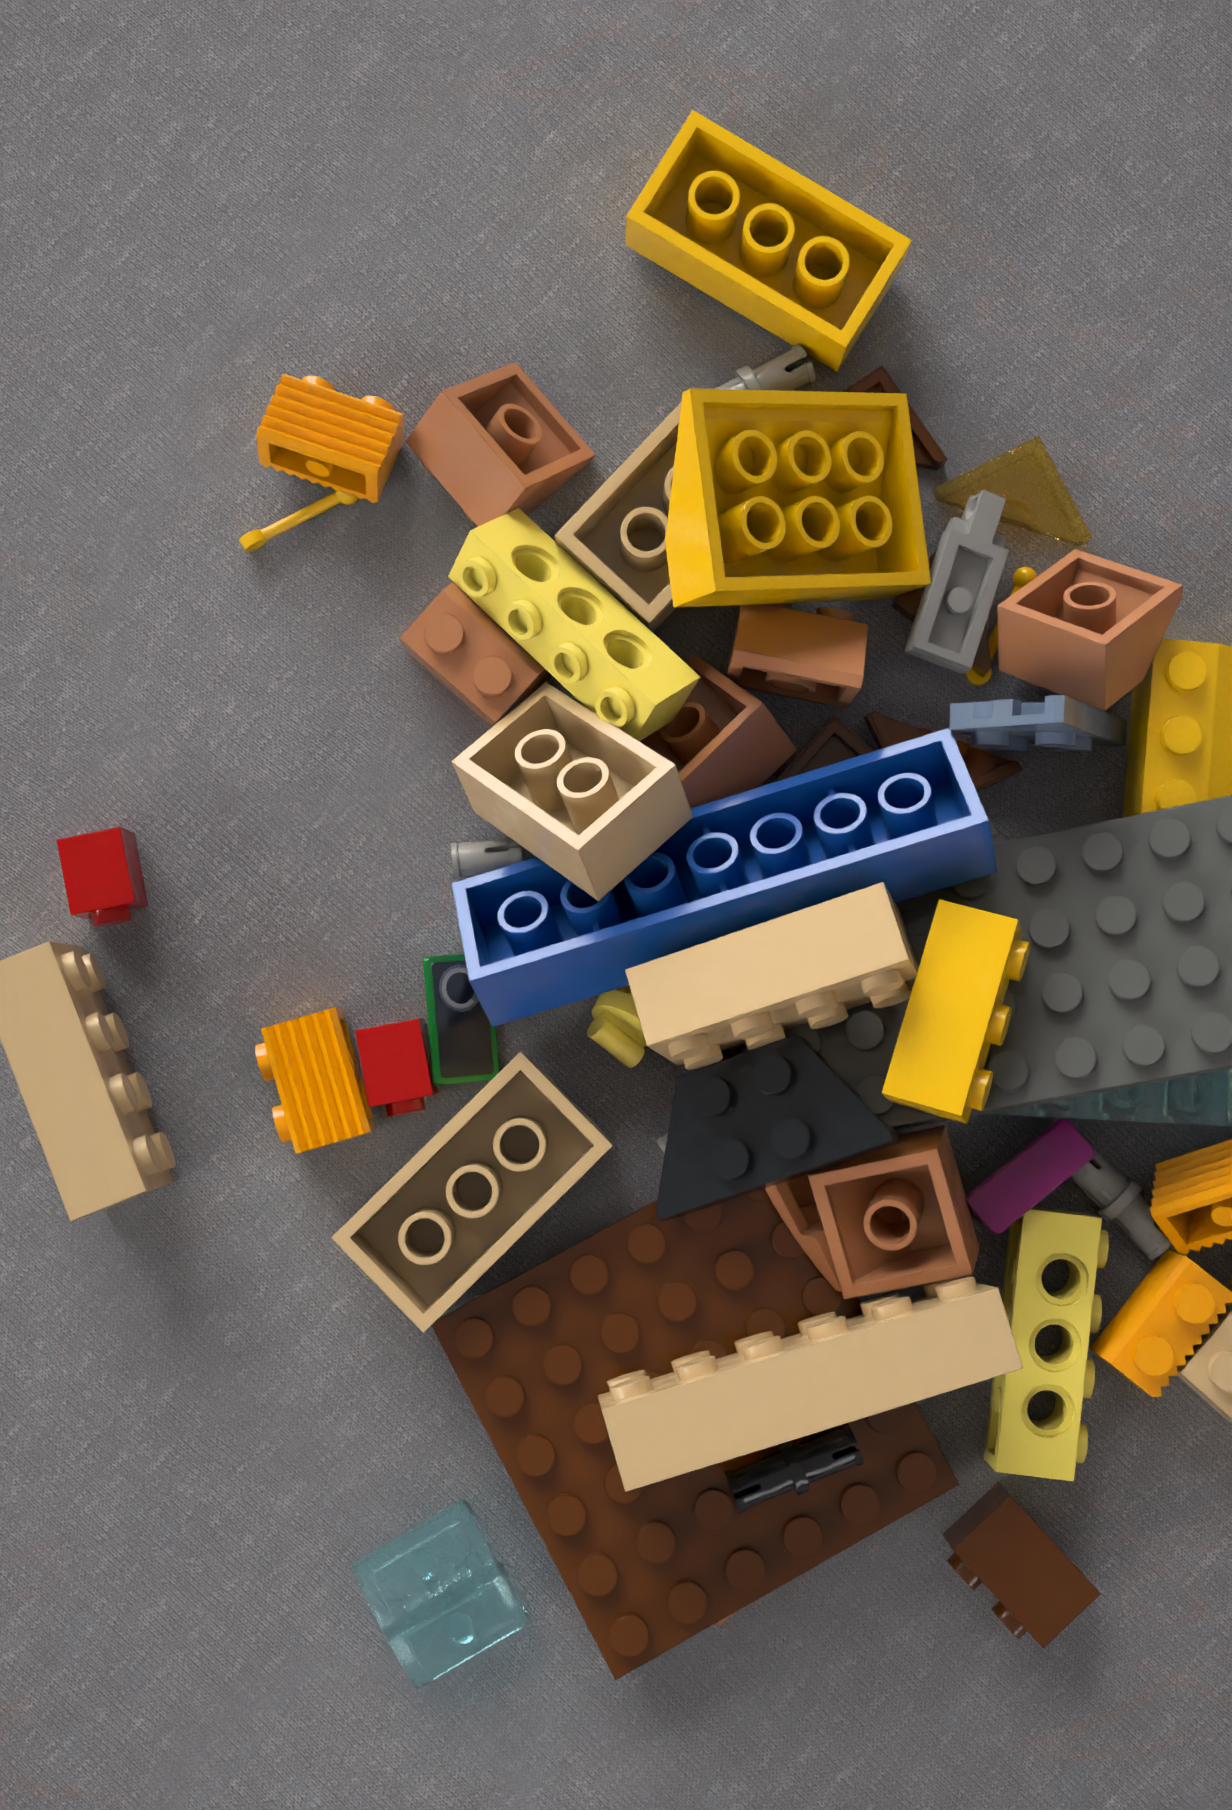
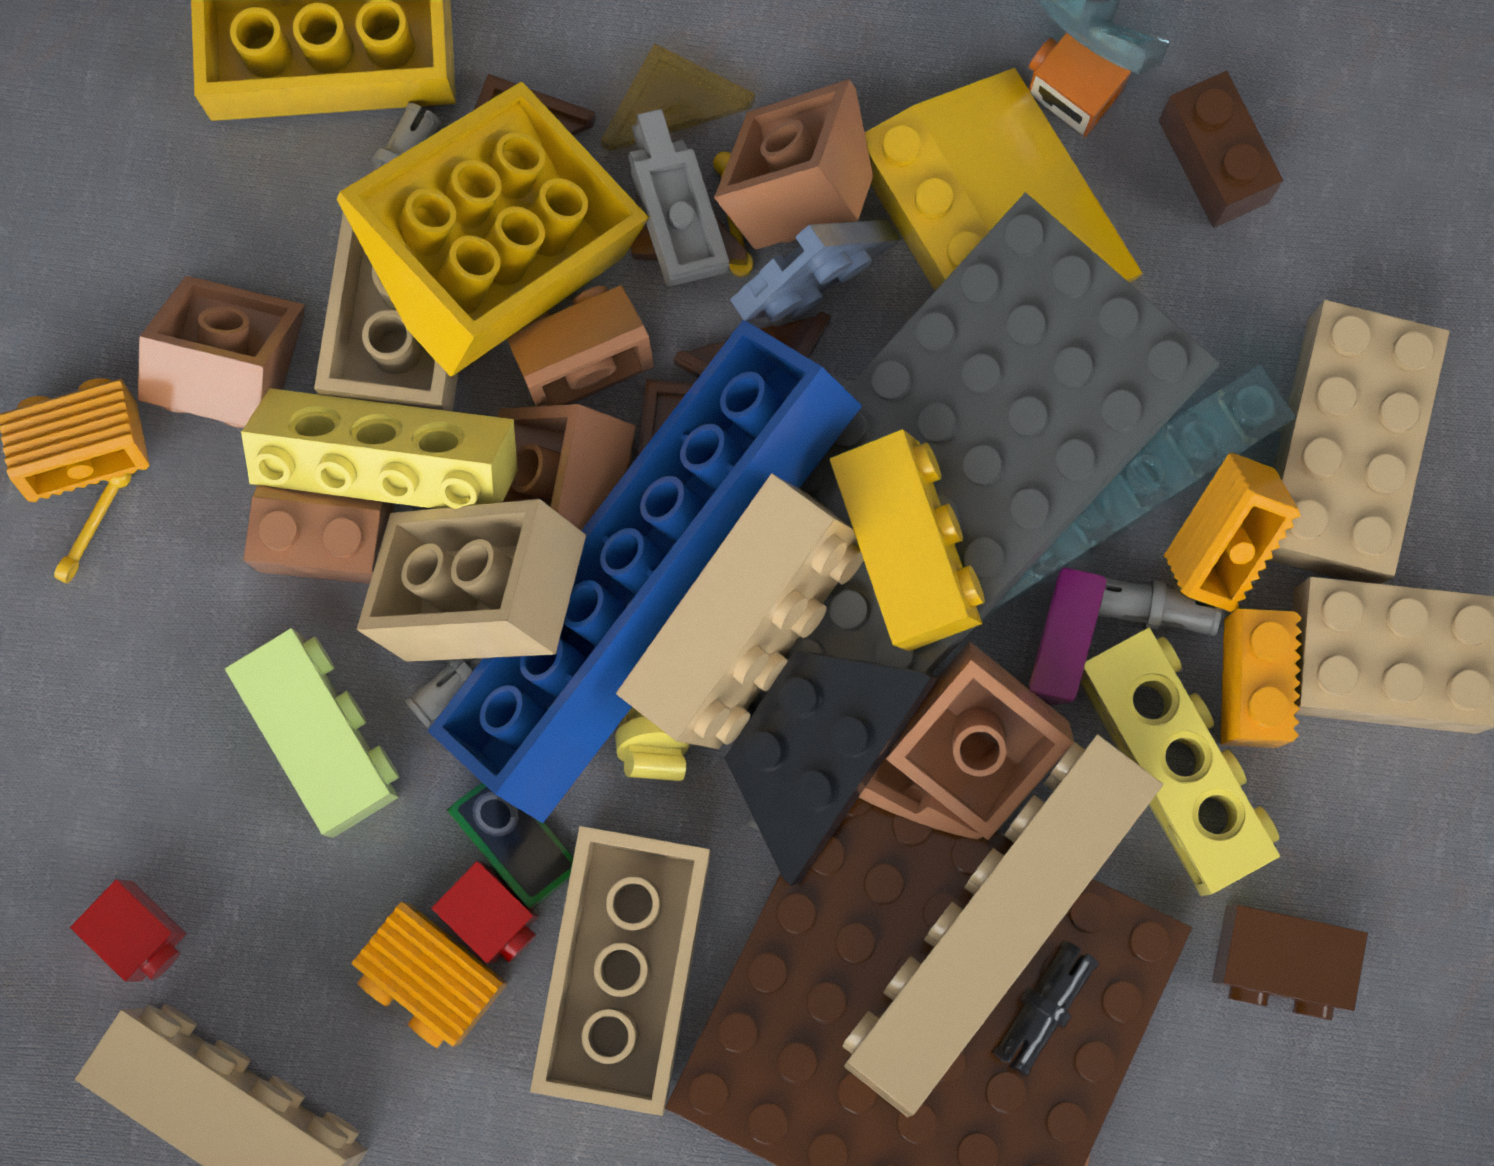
camera: 30 degrees left, 5 degrees down
none -> yellowish green brick [224,628,400,838]

